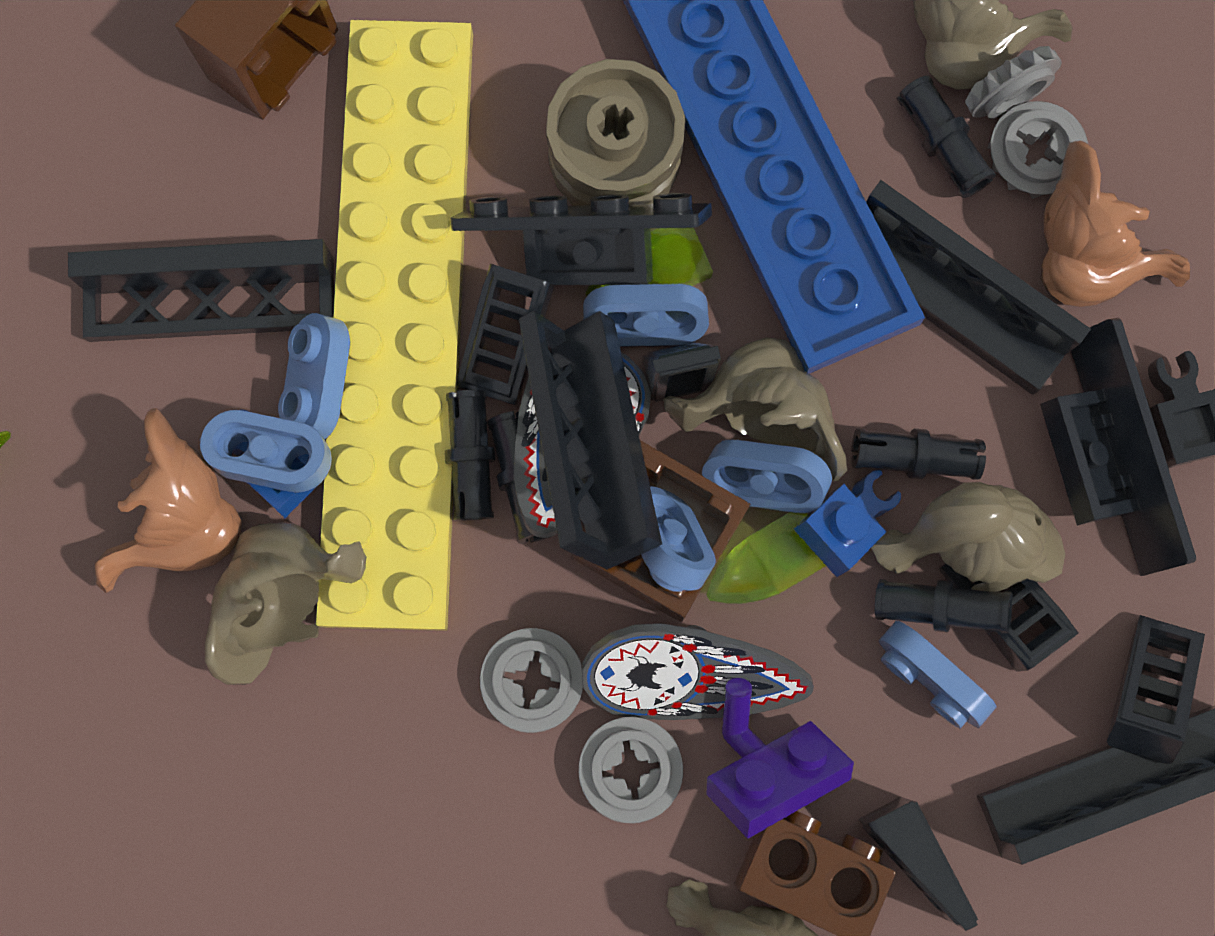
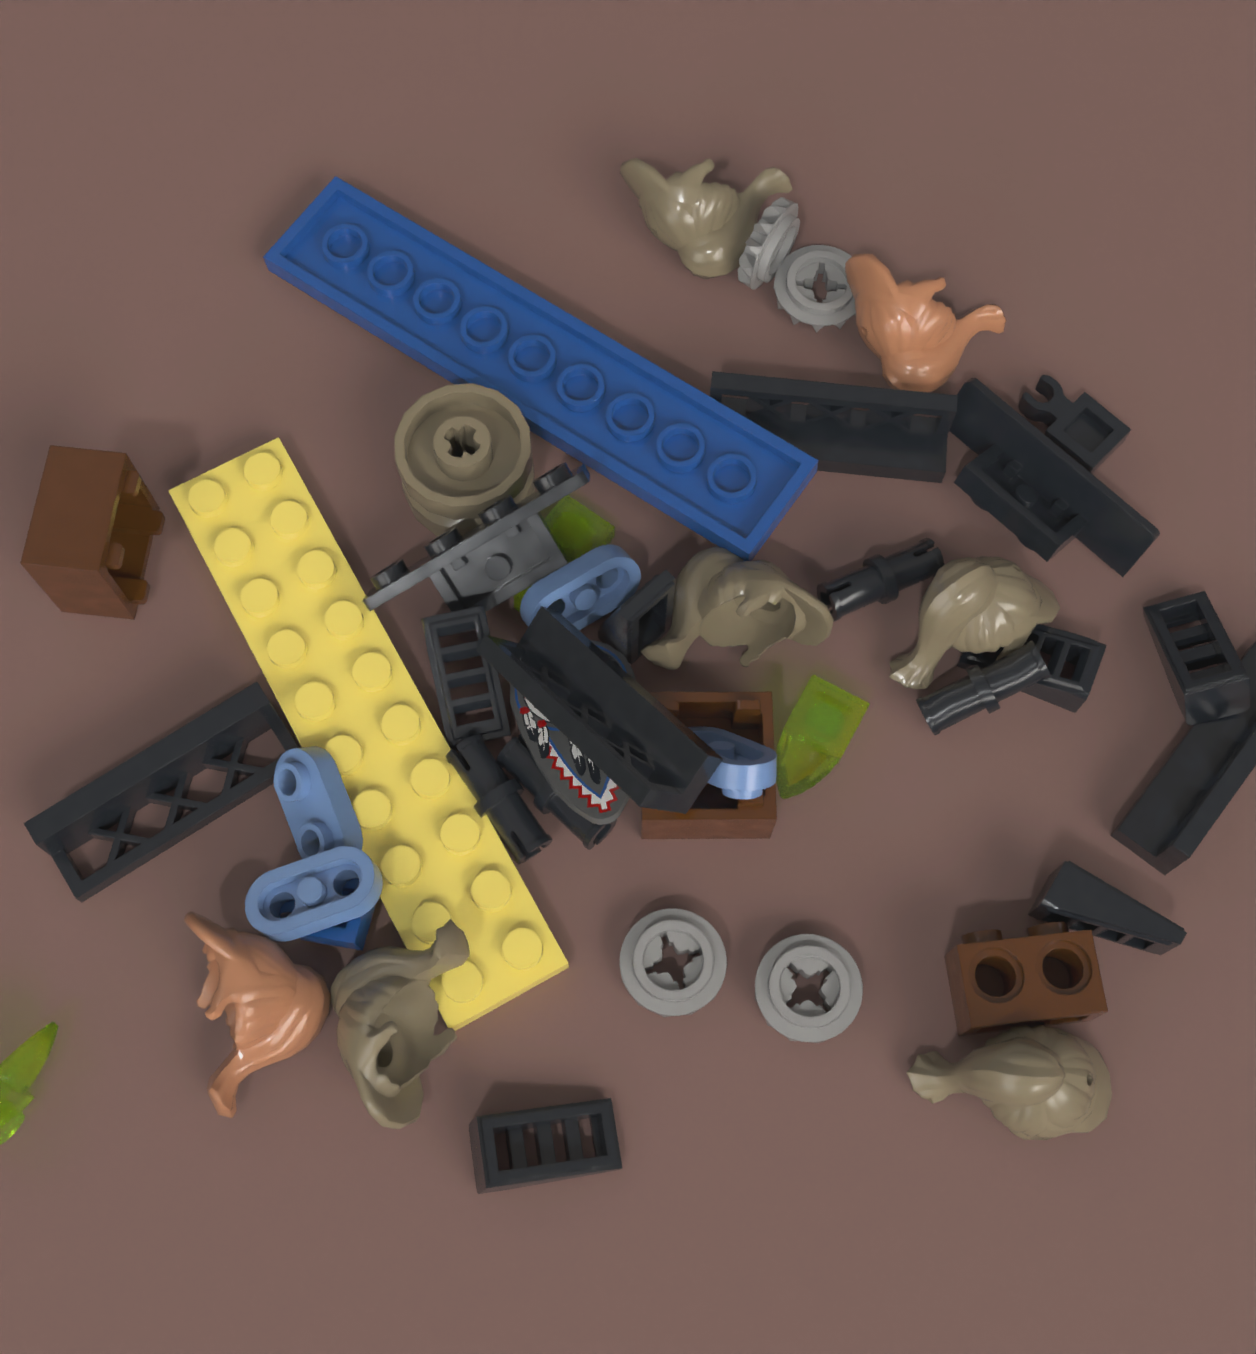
camera: 30 degrees left, 10 degrees down
shield [582,624,814,720] -> none
medium blue plate [702,440,832,513] -> none
dark purple plate [706,678,854,839] -> none
blue plate [794,470,901,577] -> none
medium blue plate [879,621,997,729] -> none
black pin [896,75,996,198] -> none
none -> black slope [469,1098,622,1194]

